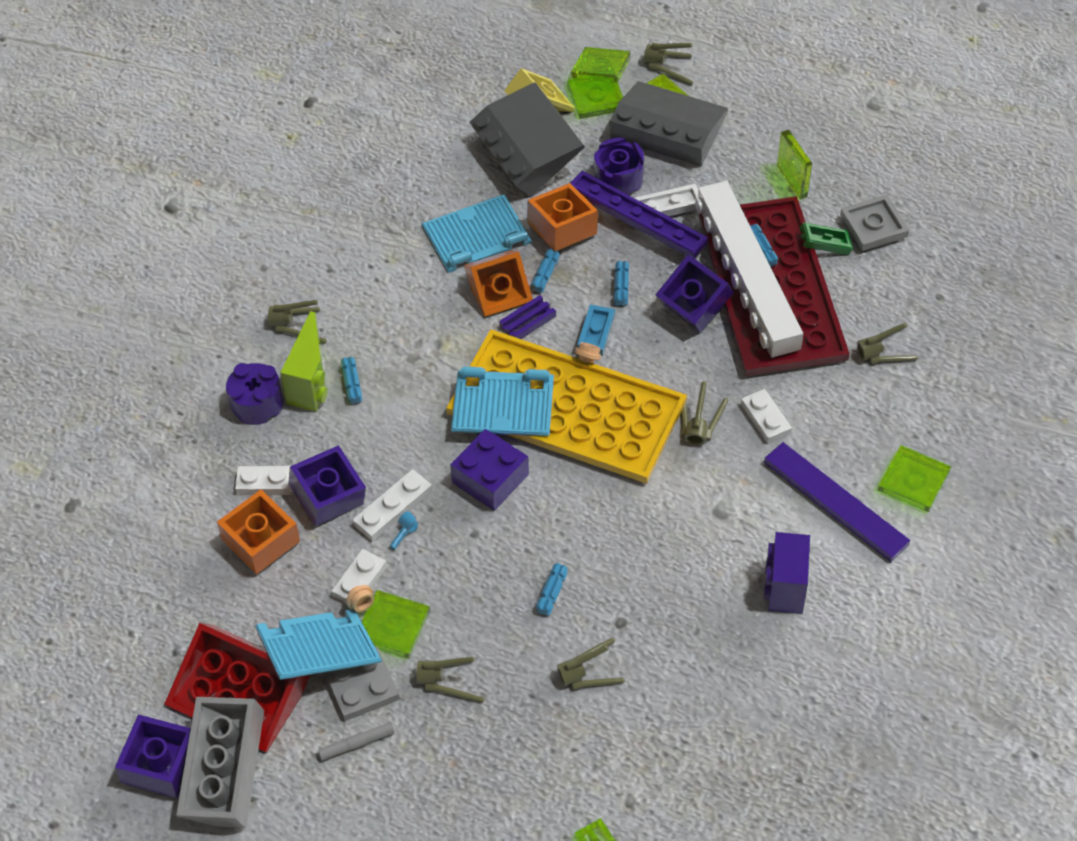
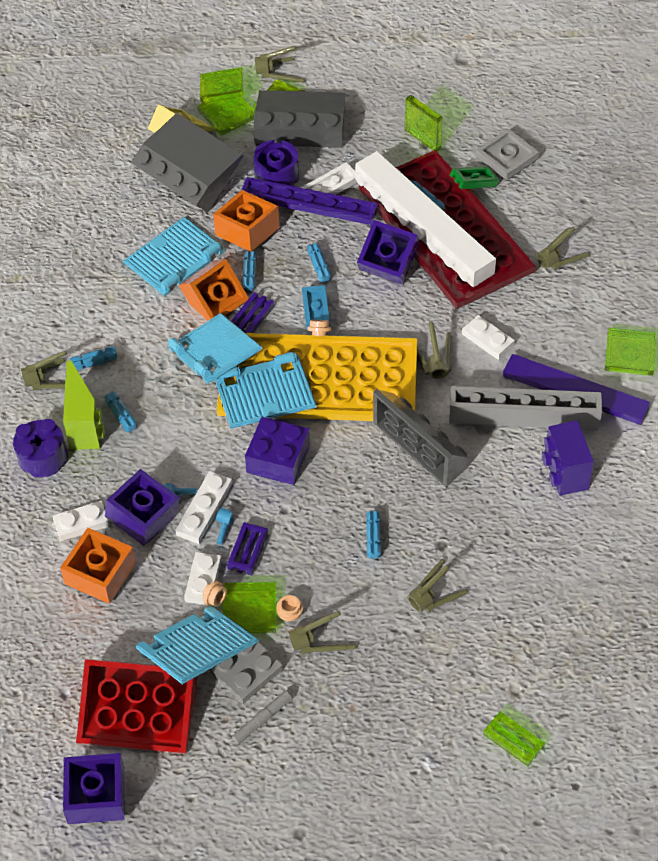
camera: 20 degrees left, 0 degrees up
light grey slope [176,697,264,828] -> none
none -> dark azure axle [70,346,117,371]
none -> dark azure hand [163,483,197,495]
none -> medium azure window [168,313,262,384]
none -> dark purple tile [227,522,268,576]
none -> light nougat plate [276,595,303,621]
none -> dark grey slope [373,389,468,488]
none -> light grey brick [449,386,602,430]

